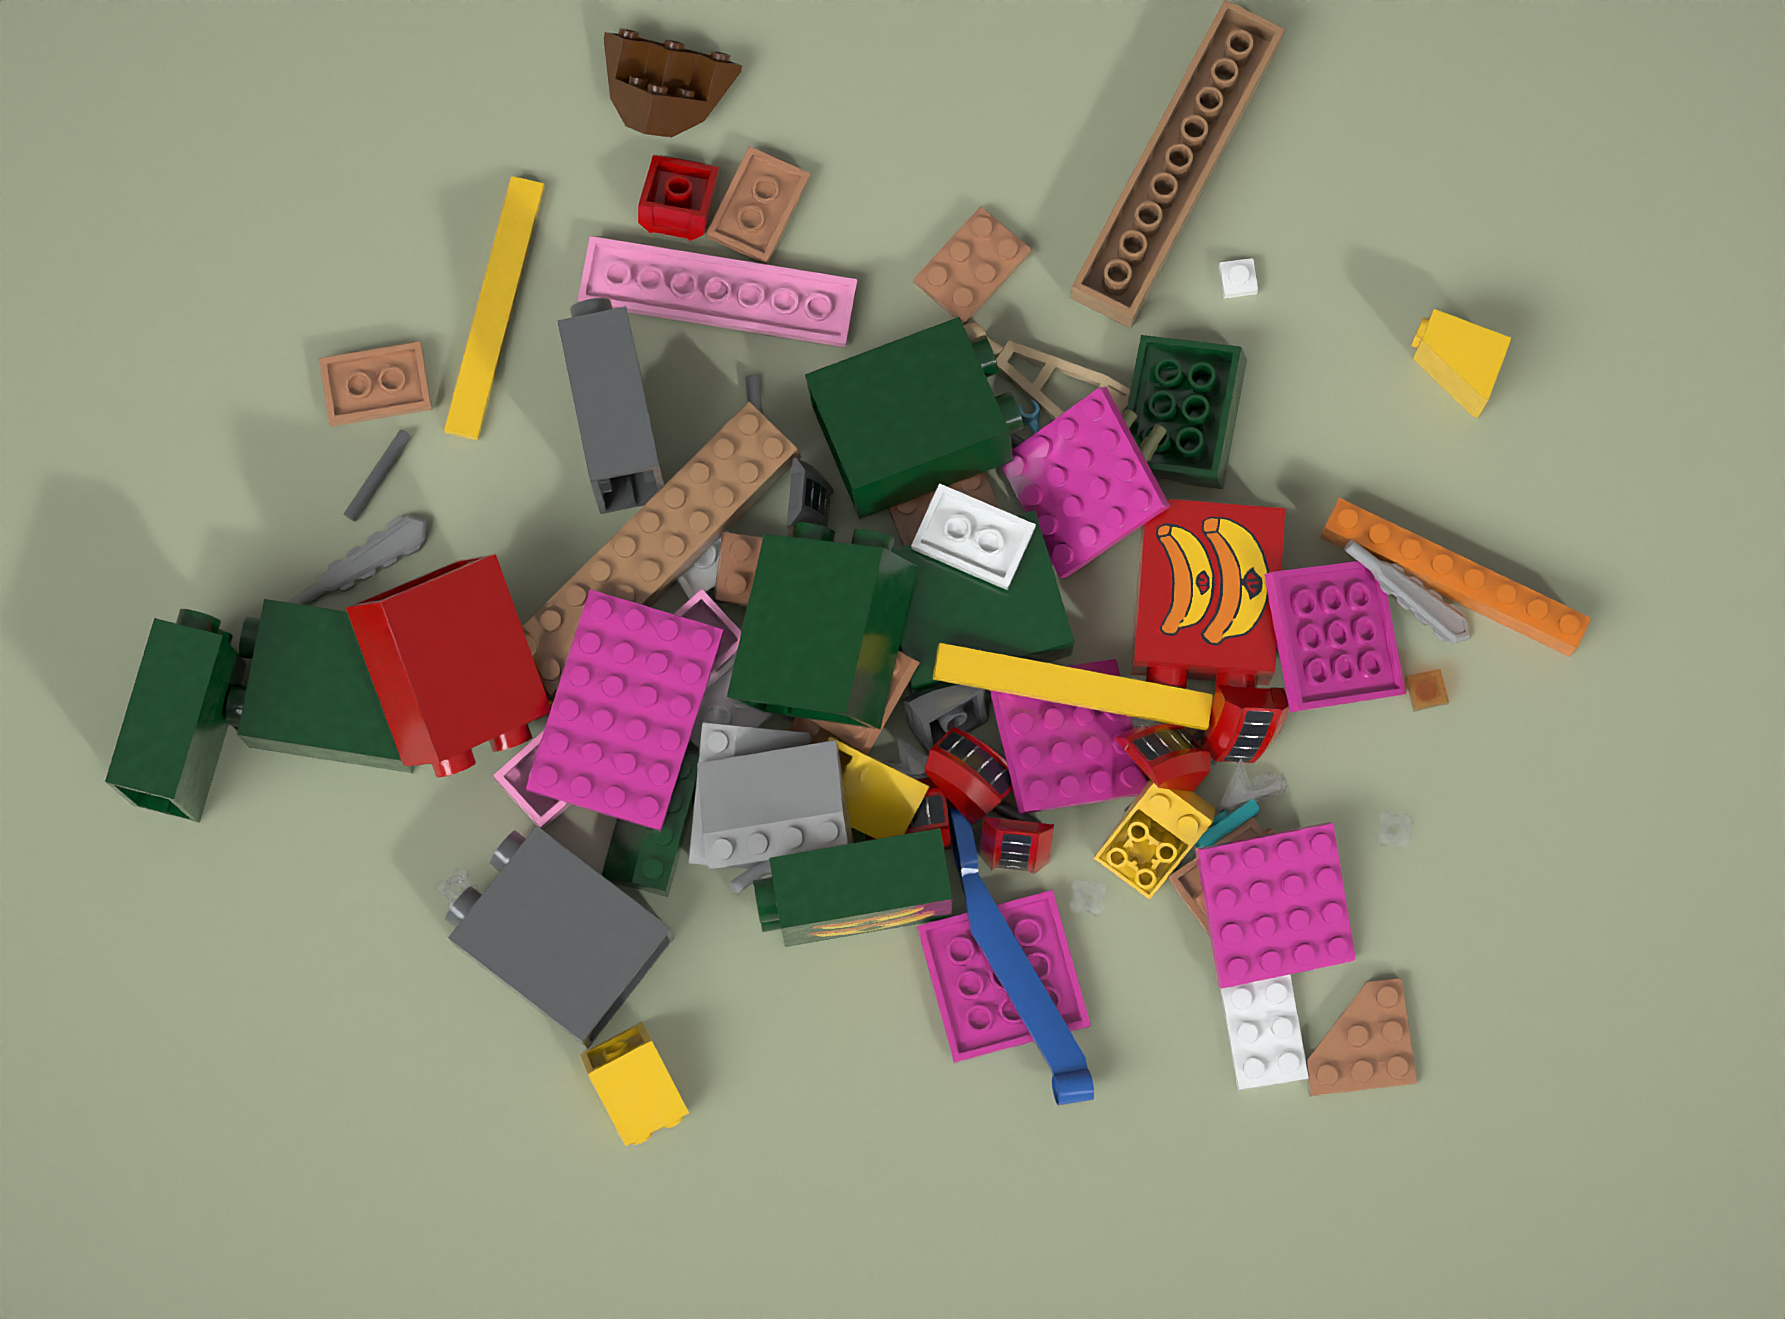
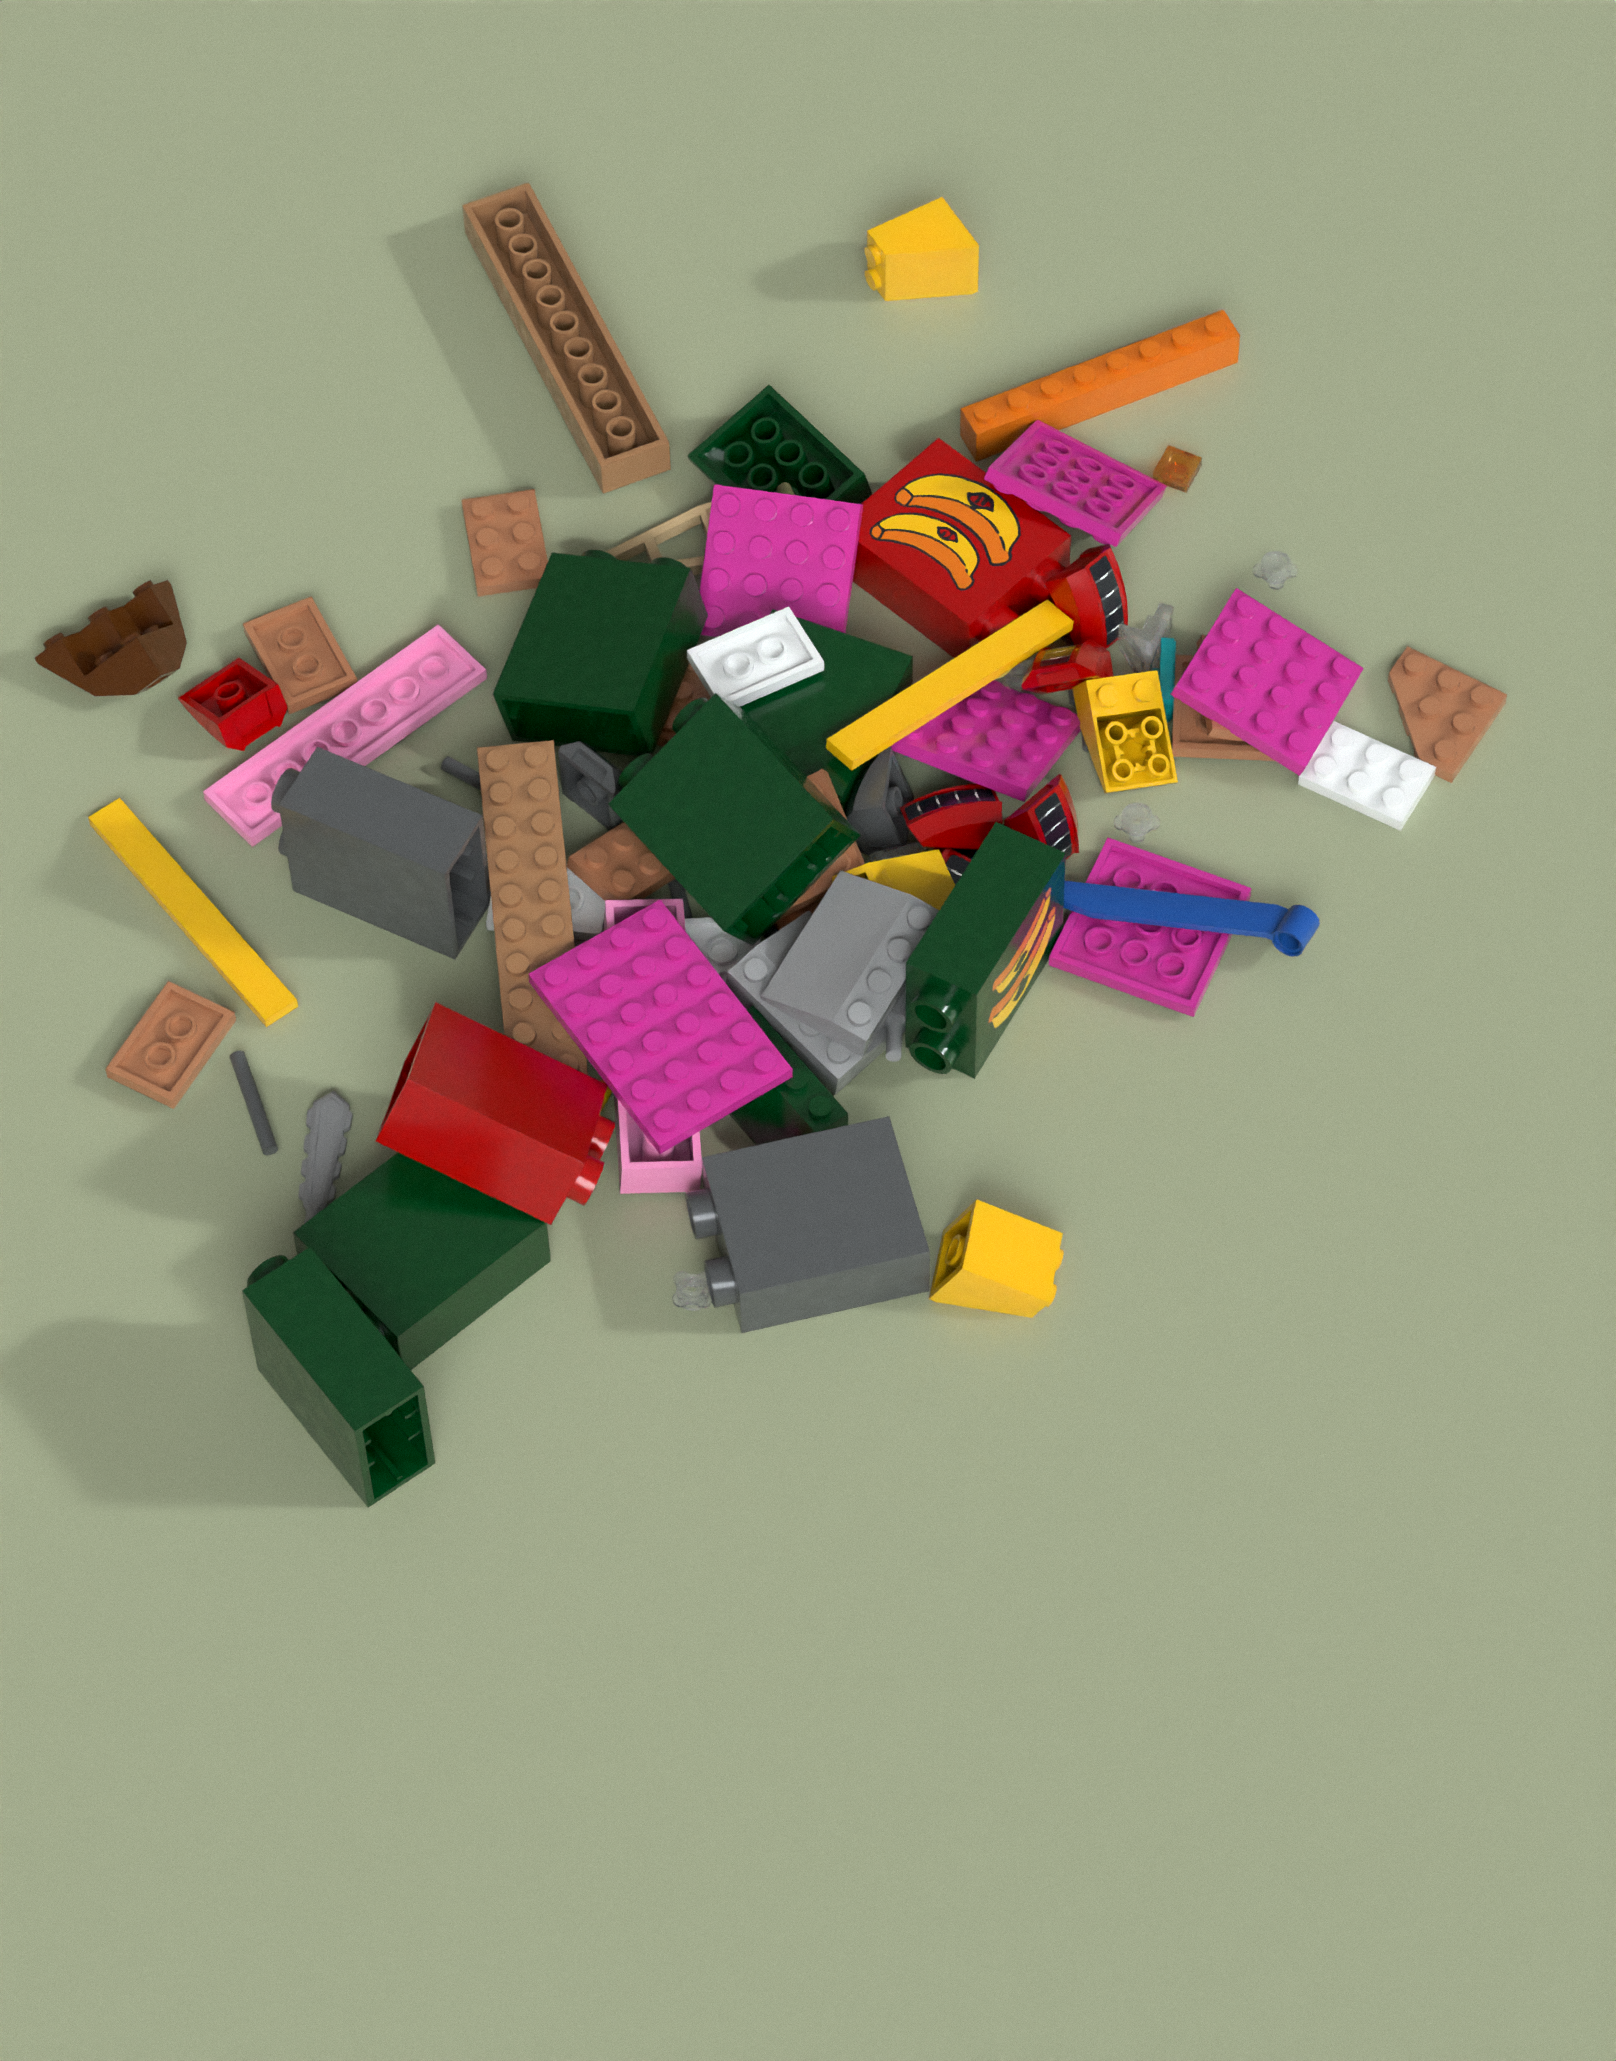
camera: 50 degrees left, 20 degrees down
white plate [1219,258,1258,299] -> none
light grey sword [1344,539,1471,644] -> none

